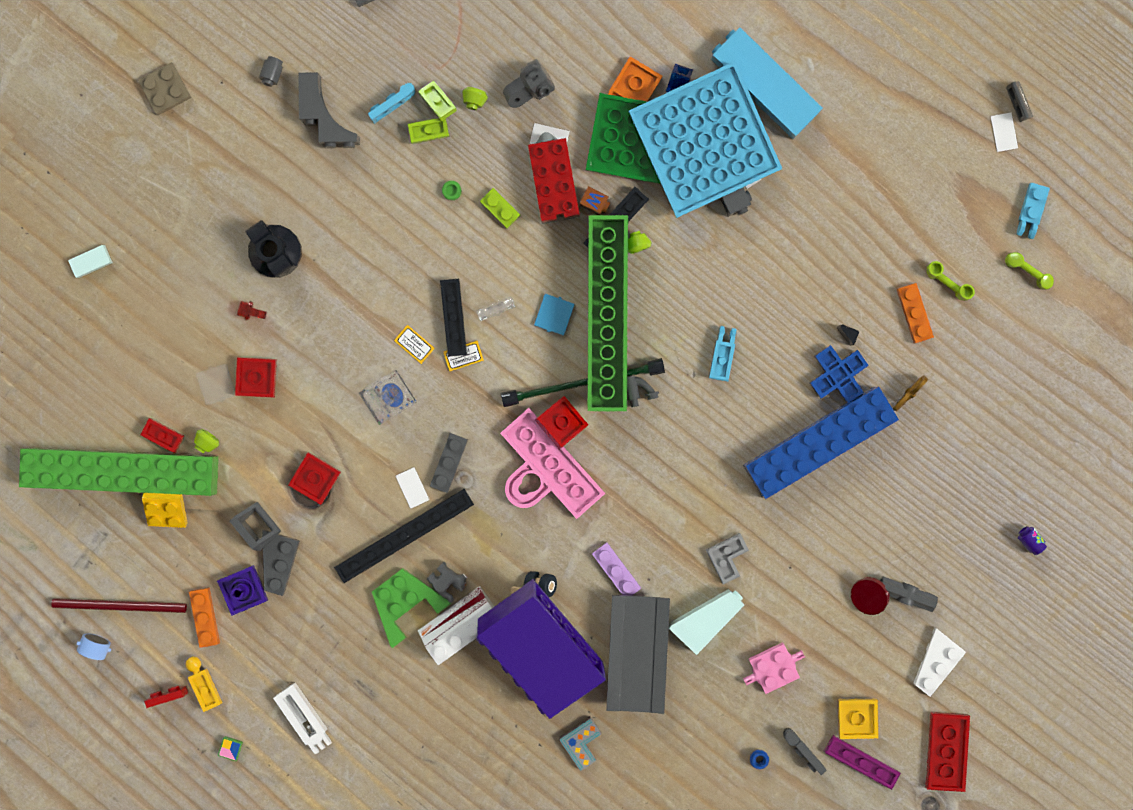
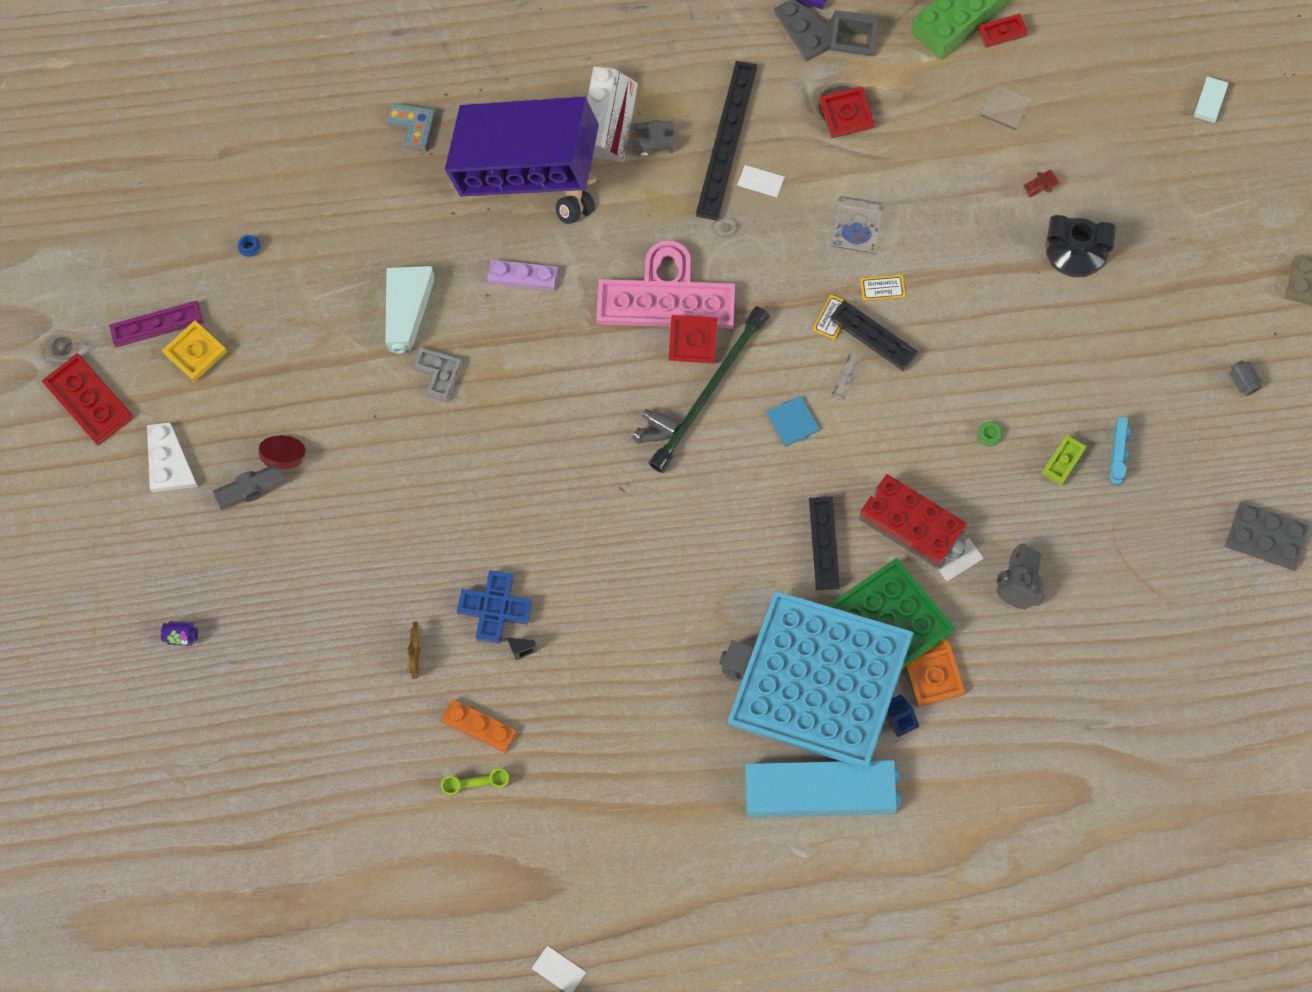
camera: 140 degrees right, 20 degrees down
lime cone [194,429,219,453] -> none
red plate [235,357,277,398] -> none
dark grey arch [298,72,360,148] -> none
bright green wing [372,568,451,648] -> none
lime plate [418,81,457,122] -> none
dark grey plate [430,433,468,493] -> none
lime cone [462,87,488,111] -> none
lime plate [480,188,521,229] -> none
dark orange brick [580,186,610,215] -> none
bright green brick [588,215,628,411] -> none
dark grey hinge [606,595,670,714] -> none
lime cone [628,231,652,254] -> none
medium azure hinge [709,326,736,382] -> none
blue brick [743,387,899,499] -> none
bright pink plate [743,642,805,694] -> none
dark grey hinge [783,728,827,775] -> none
lime bar [1005,252,1054,290] -> none
medium azure hinge [1016,183,1050,239] -> none

